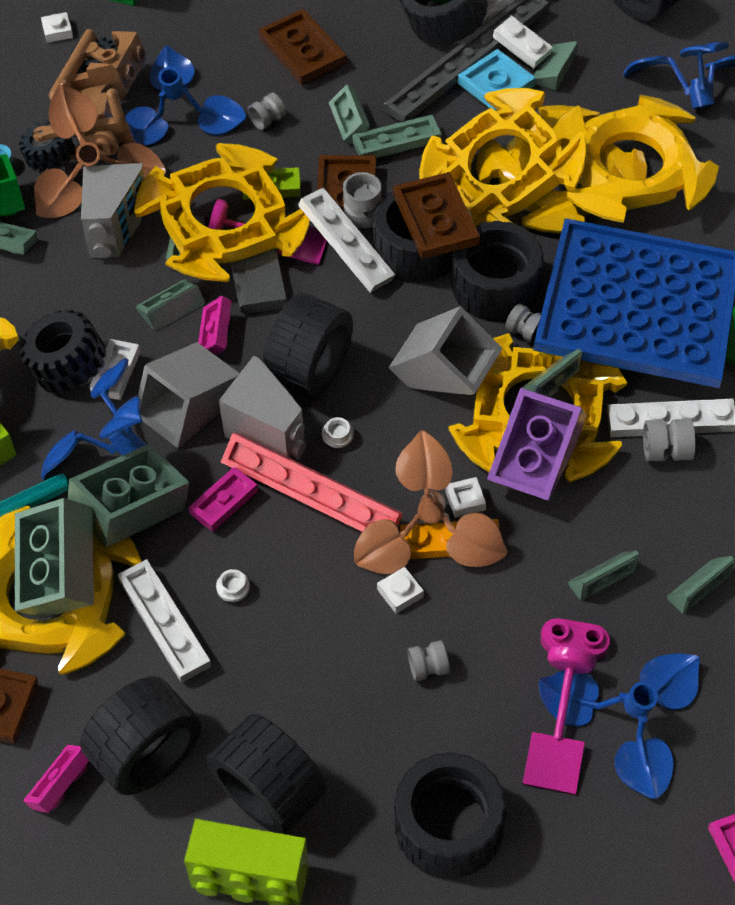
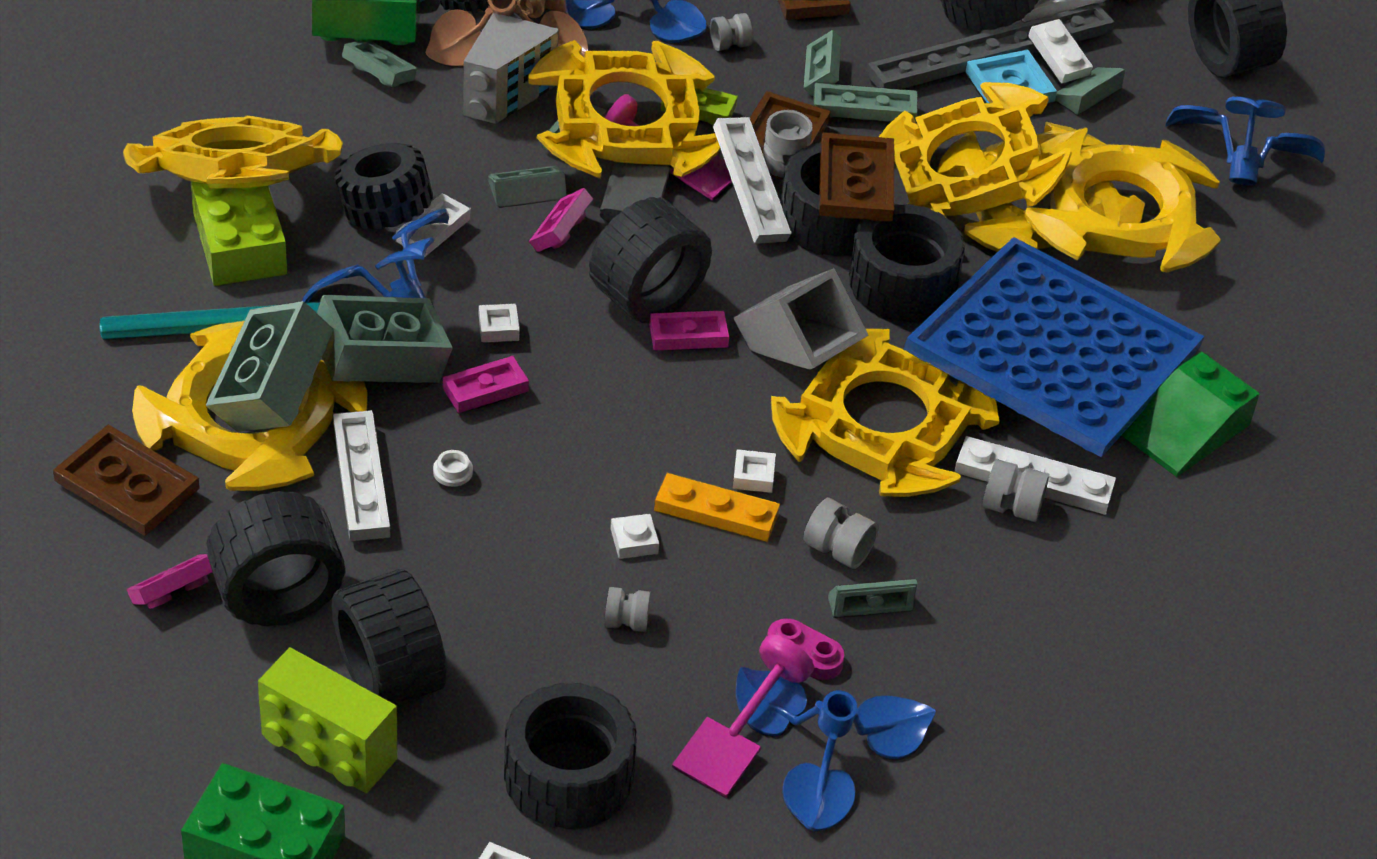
camera: 15 degrees right, 10 degrees down
light grey slope [138,342,240,448] -> none
light grey slope [219,356,306,460] -> none
coral plate [221,433,403,531] -> none
white plate [322,417,354,448] -> none
nougat plant [354,430,507,574] -> none
medium lavender slope [487,388,587,501] -> none
light grey wheel [505,303,541,344] -> none
sand green slope [522,349,582,396] -> none
sand green slope [667,556,735,614] -> none
none -> white plate [478,304,519,342]
none -> dark pink plate [649,311,729,350]
none -> light grey wheel [803,497,879,569]

